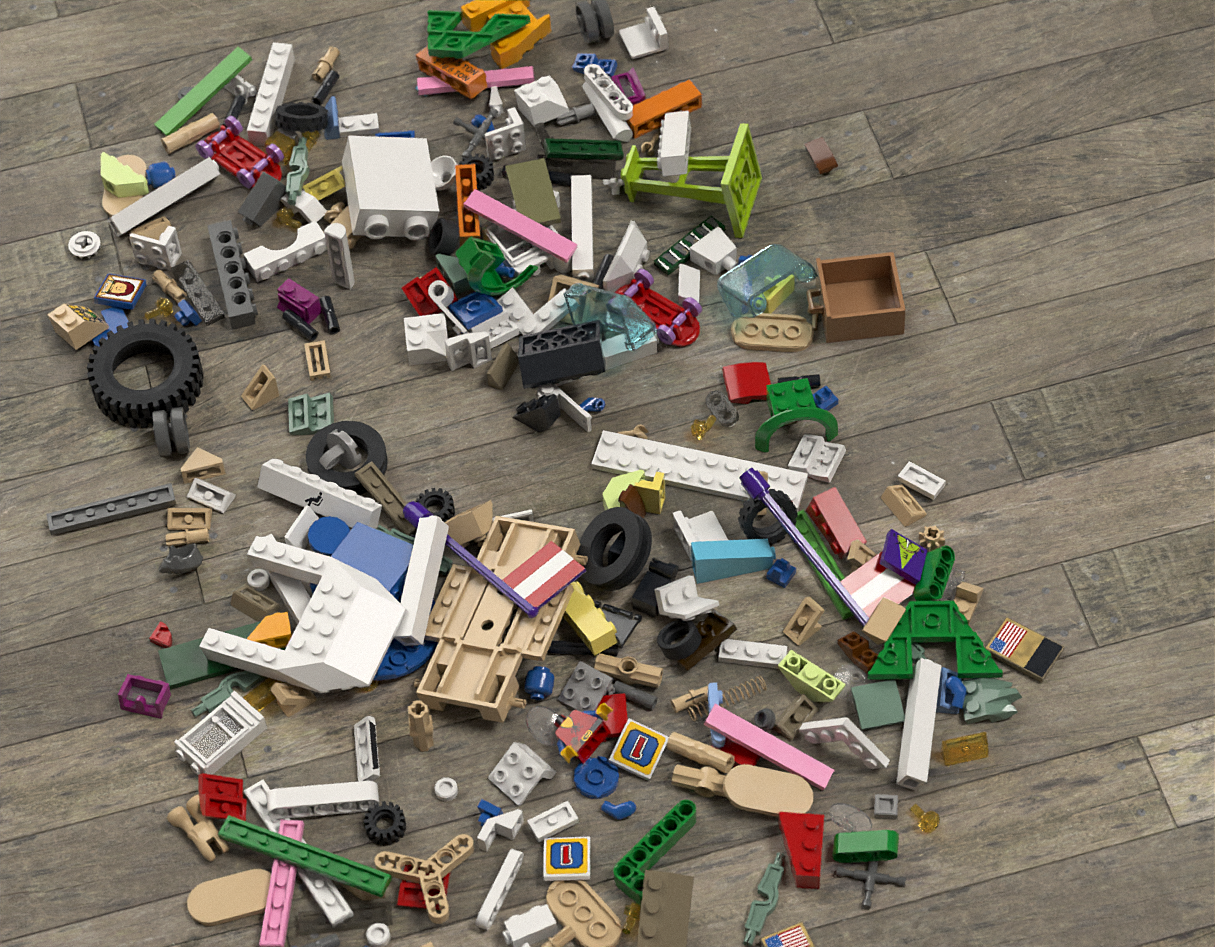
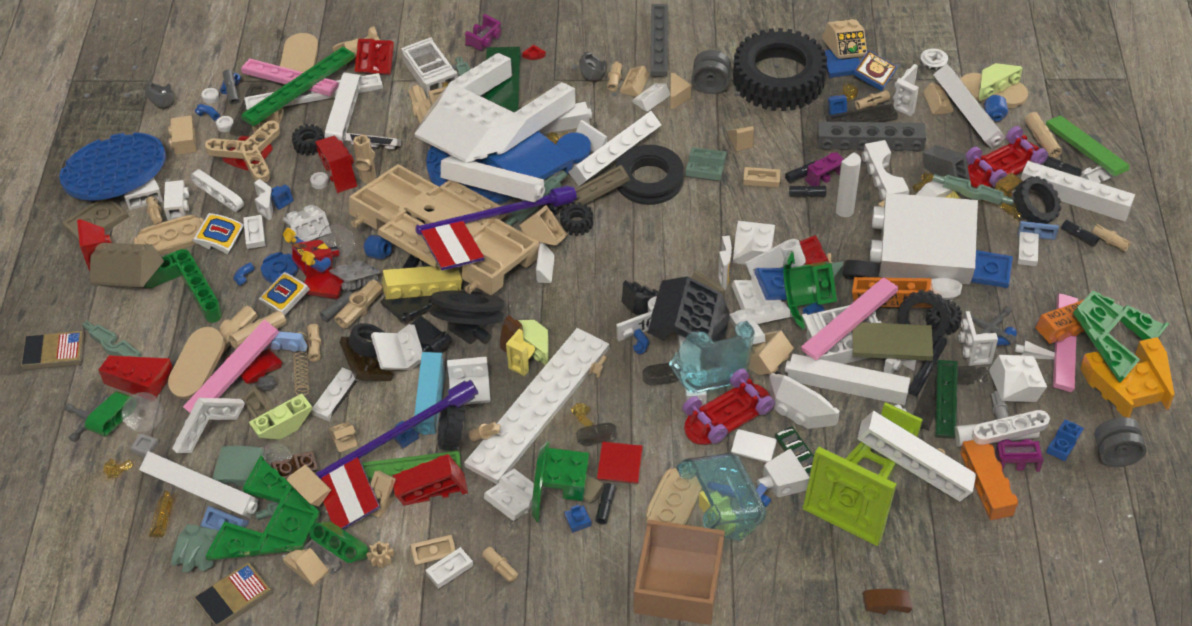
camera: 105 degrees right, 5 degrees down
light orange slope [247,612,292,648] -> none
light grey tile [319,429,361,470] -> none
white bracket [619,7,668,59] -> none
dark purple tile [879,529,927,585] -> none
blue arm [946,676,967,709] -> none
none -> red wedge [315,135,357,193]
none -> tan piece [408,85,431,124]
none -> tan axle [482,547,518,582]
none -> clear smoke plate [642,362,681,386]
none -> black tyre [897,290,951,342]

